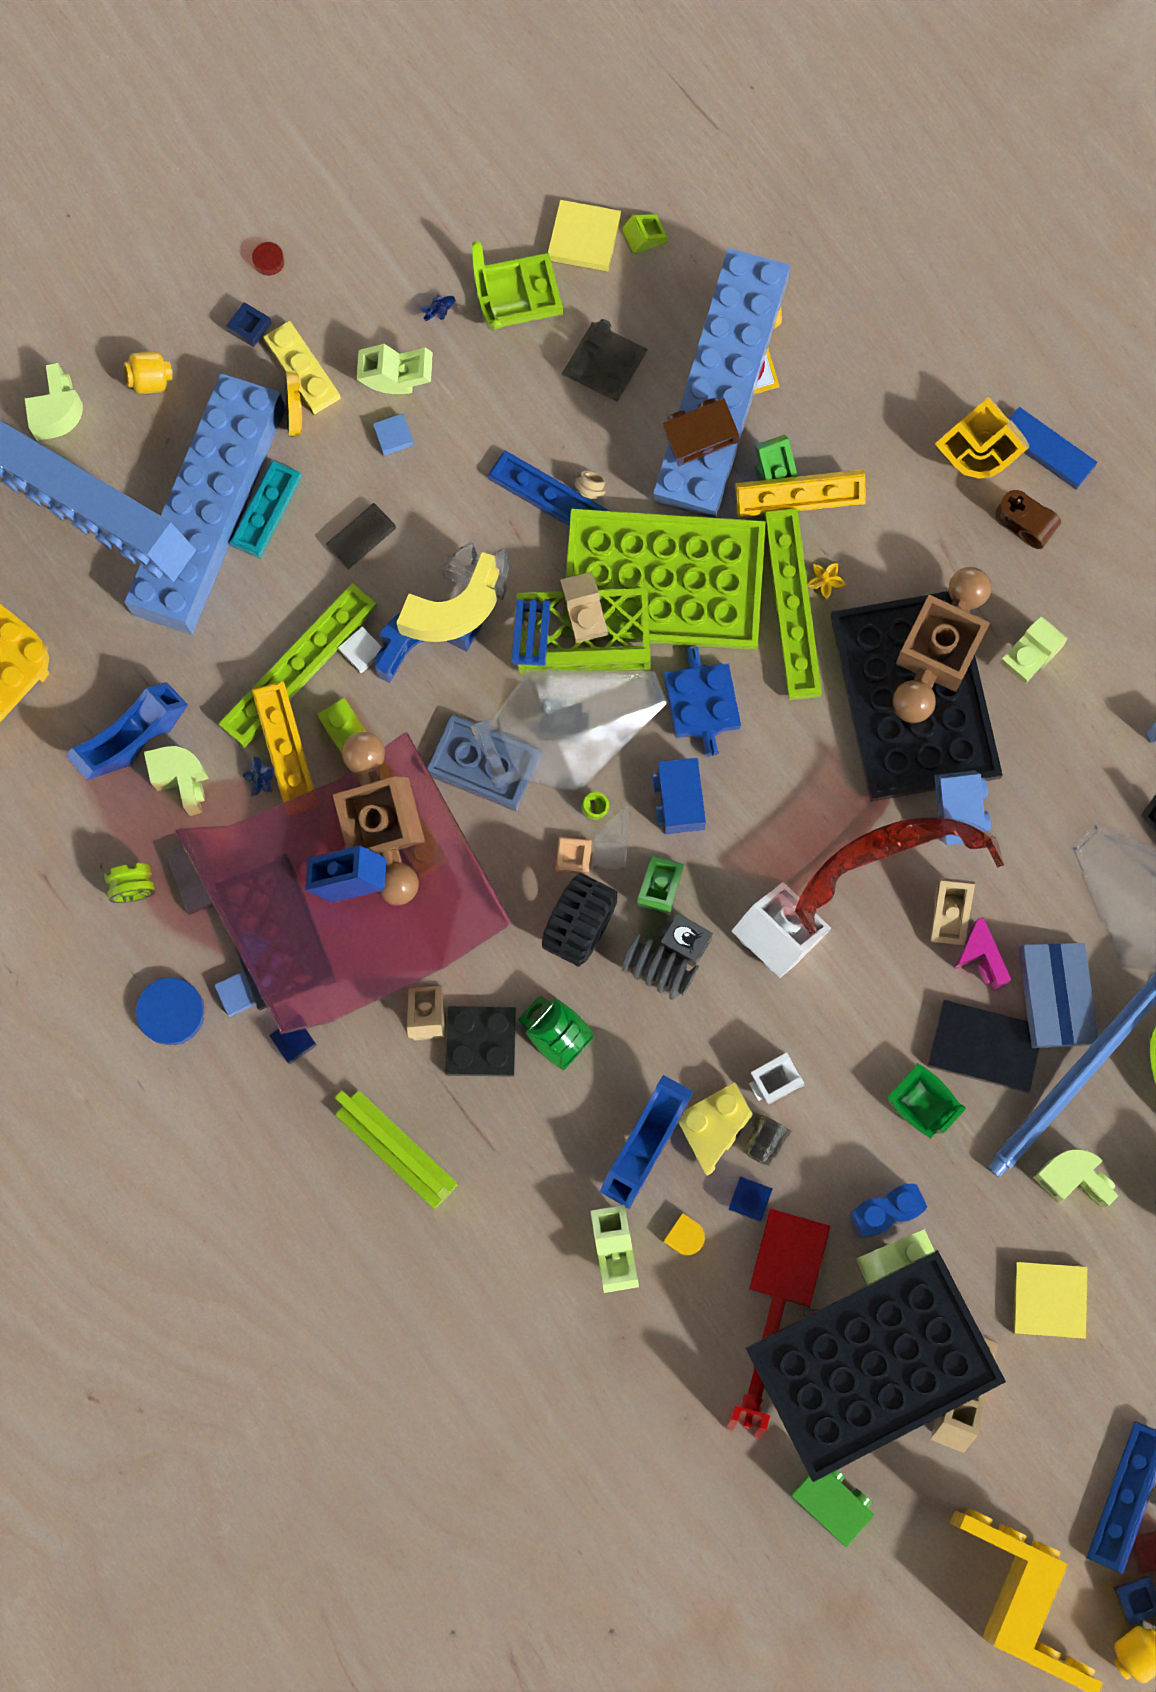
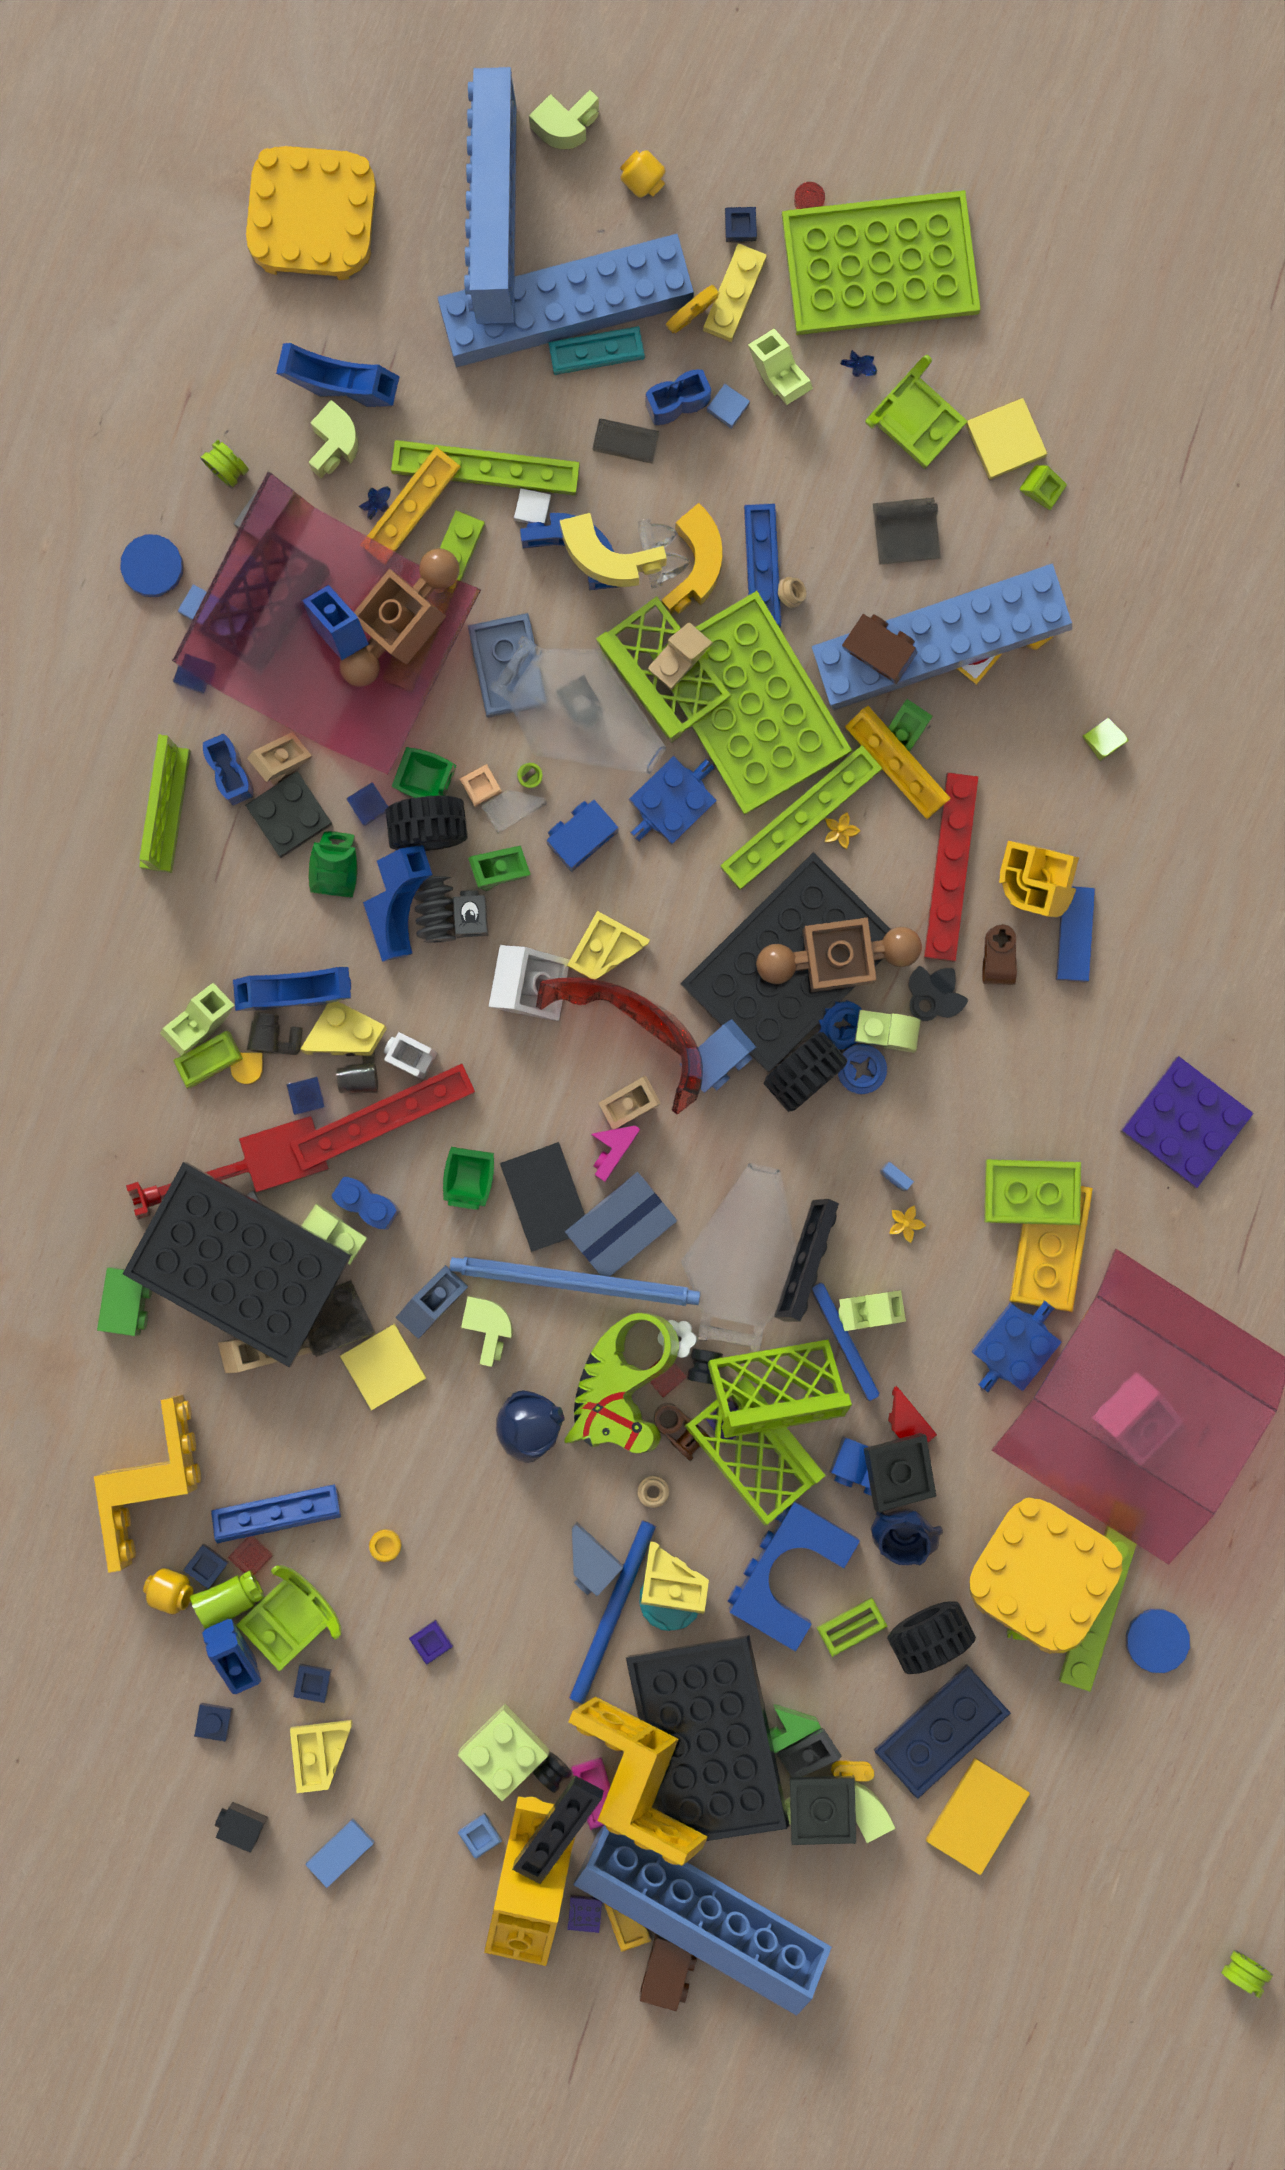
camera: 45 degrees right, 10 degrees up
blue tile [512,599,550,666] -> none
none -> lime tile [173,1031,243,1088]
none -> blue brick [203,734,253,805]
none -> clear smoke piece [247,1012,303,1055]
none -> red plate [290,1064,475,1171]
none -> clear smoke hinge [307,1280,375,1357]
none -> clear blue plate [346,782,388,826]
none -> blue arch [363,845,433,962]
none -> green piece [391,747,457,798]
none -> sand blue slope [395,1265,468,1339]
none -> light yellow wing [567,911,650,982]
none -> blue brick [645,369,711,425]
none -> yellow arch [661,503,722,614]
none -> black tyre [763,1032,848,1112]
none -> lime plate [781,190,981,335]
none -> blue gear [818,1000,862,1050]
none -> blue gear [838,1044,887,1094]
none -> black plate [908,966,968,1021]
none -> red plate [923,773,979,962]
none -> slope [1082,718,1129,761]

